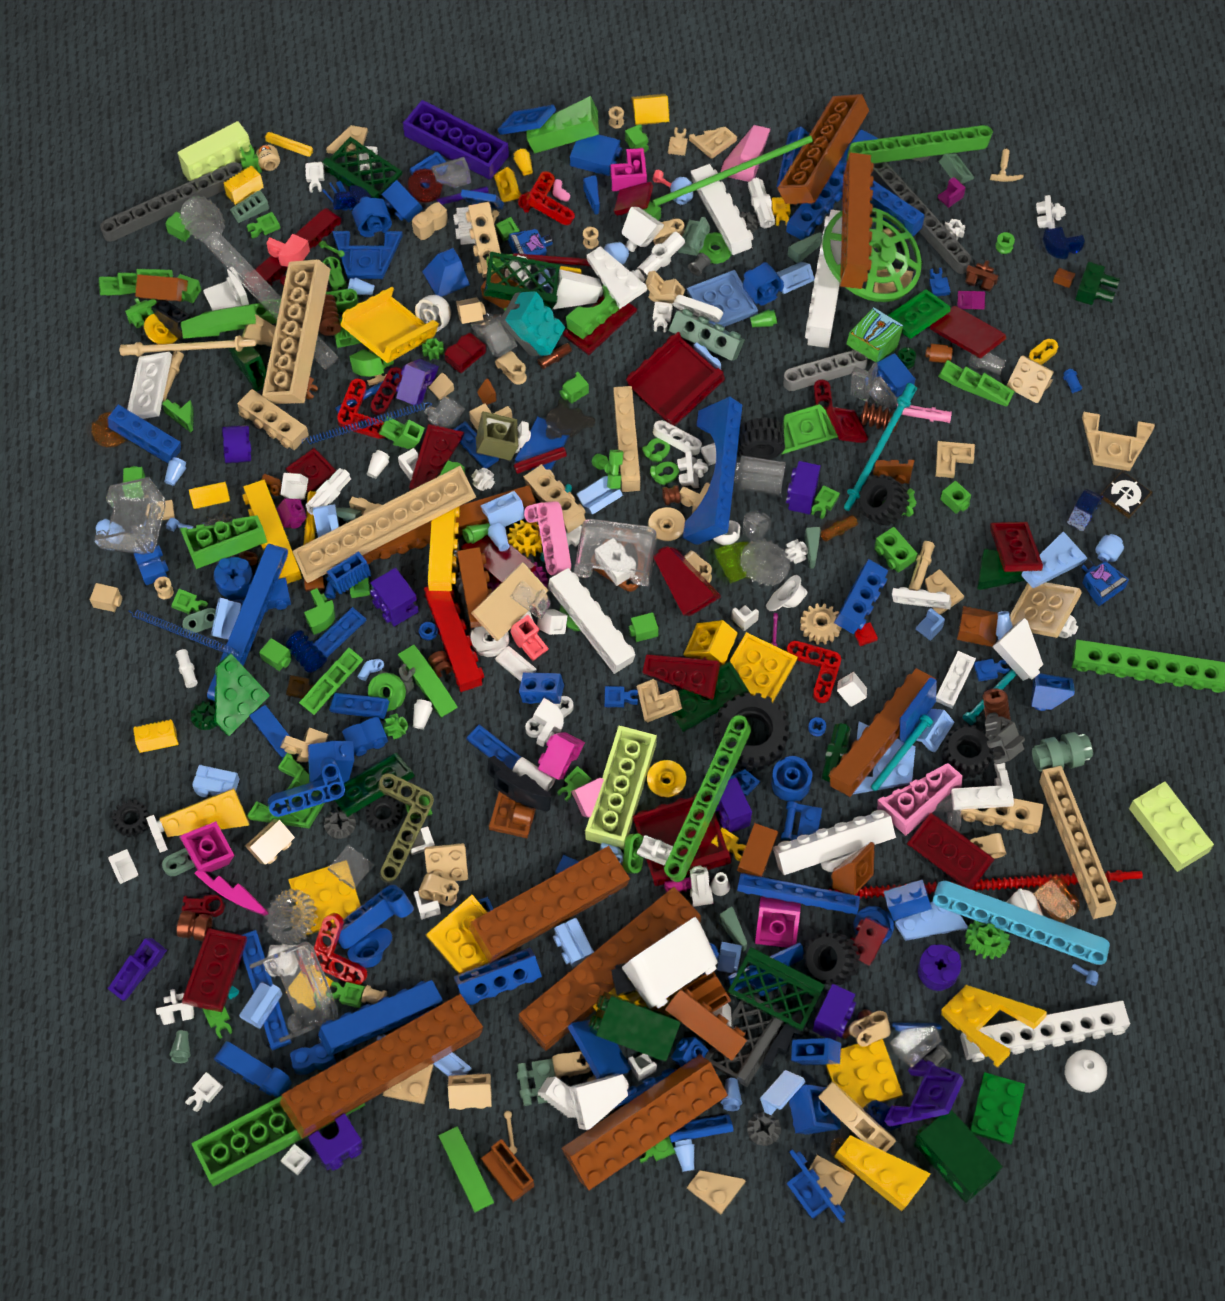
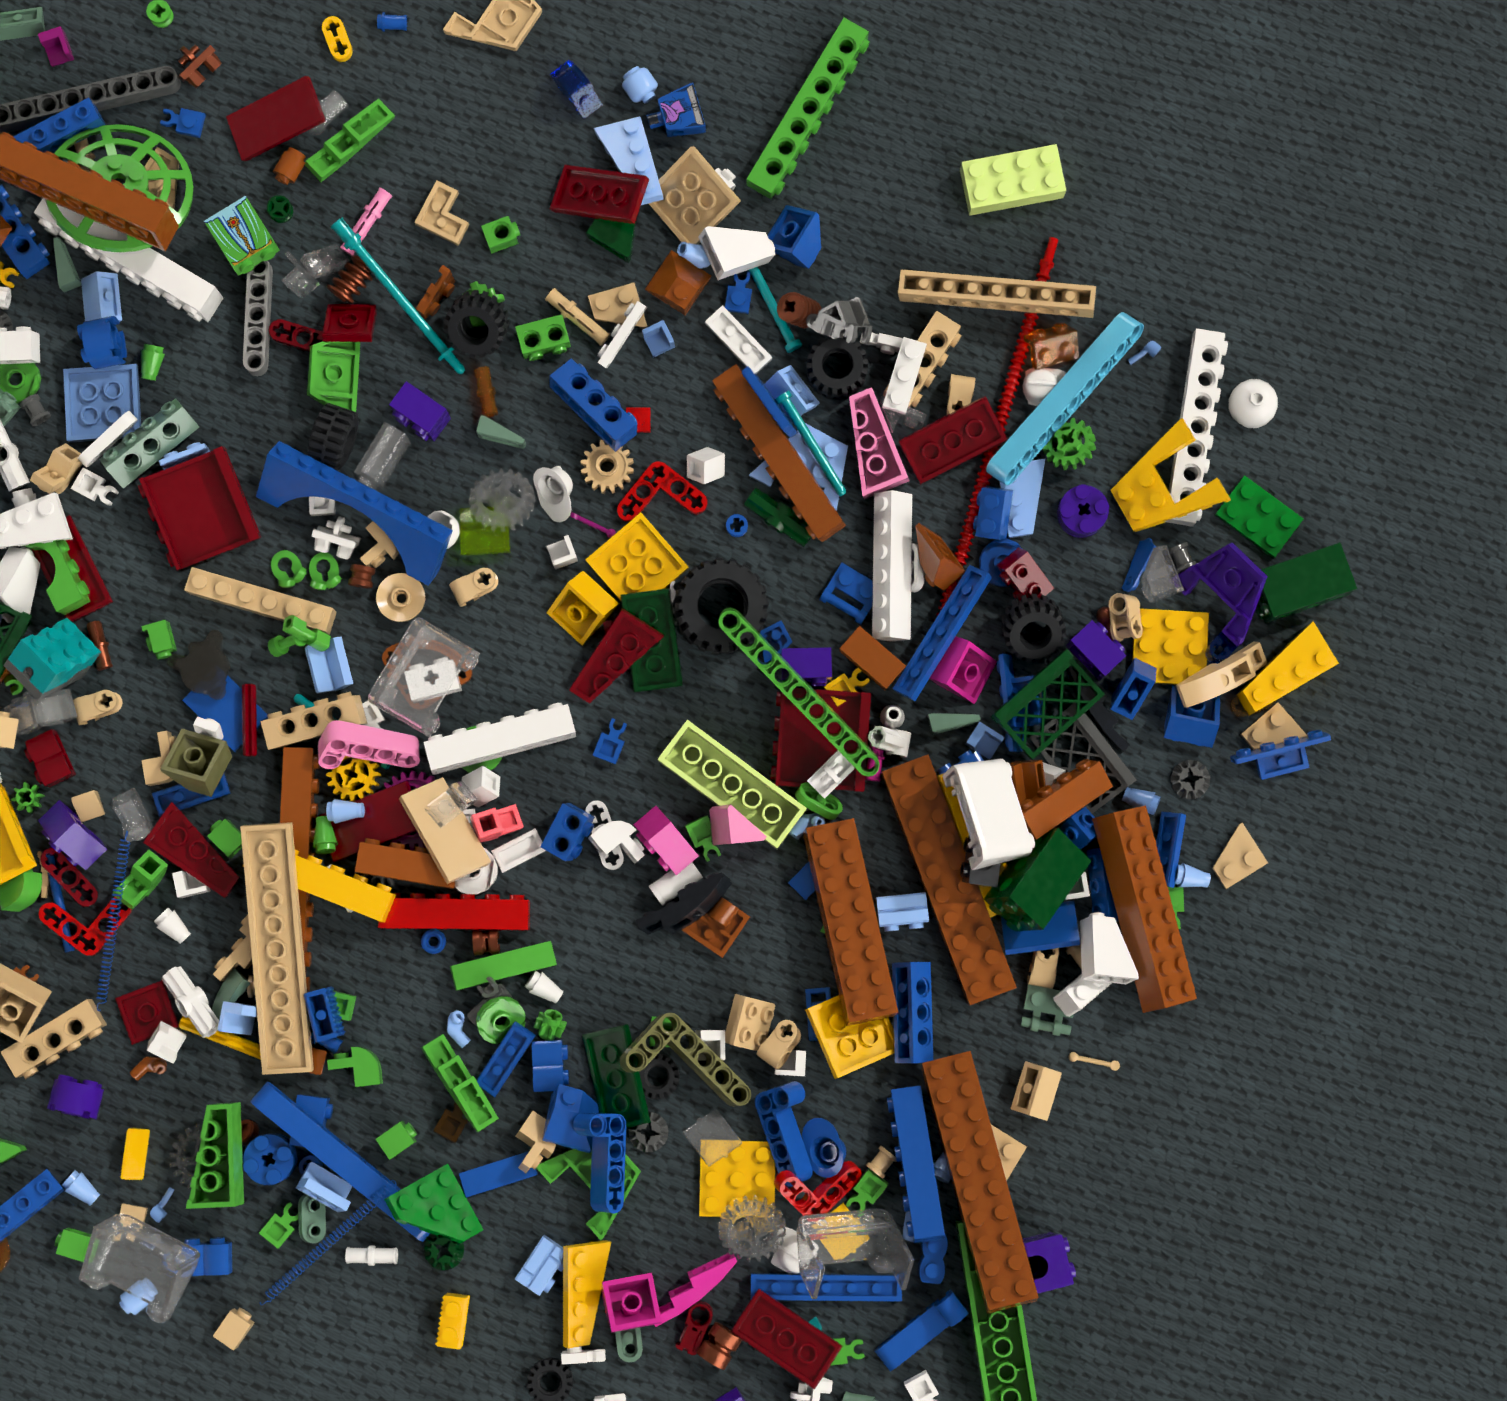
camera: 70 degrees left, 20 degrees up
tan bush [154,577,174,599] -> none
light blue panel [239,982,283,1029] -> none
yellow brick [242,479,302,584] -> none
brick [245,819,295,865] -> none
magenta brick [276,498,307,529] -> none
white plate [281,1144,311,1175] -> none
clear blue piece [286,630,327,672] -> none
blue tile [312,607,366,658] -> none
dark purple piece [370,568,419,626] -> none
light blue tile [433,1052,471,1077] -> none
bright green slope [438,1126,494,1212] -> none
blue tile [466,725,521,770] -> none
white gear [471,468,495,491] -> none
dark orange slope [477,379,496,405] -> none
light blue panel [481,491,525,527] -> none
dark orange piece [481,1139,534,1203] -> none
bright green brick [628,612,658,642] -> none
tan plate [637,679,682,722] -> none
yellow dish [647,760,686,797] -> none
white beam [653,421,702,455] -> none
dark red slope [653,546,721,616] -> none
clear slope [742,510,771,544] -> none
light blue panel [760,1070,805,1115] -> none
blue brick [771,756,812,802] -> none
white gear [785,539,808,564] -> none
bright green plate [811,485,840,519] -> none
blue brick [875,353,915,397] -> none
green plate [887,289,950,339] -> none
white gear [944,219,965,240] -> none
magenta panel [958,291,985,309] -> none
tan bracket [1007,355,1053,403] -> none
sand green piece [1032,732,1093,772] -> none
tile [1099,471,1152,518] -> none

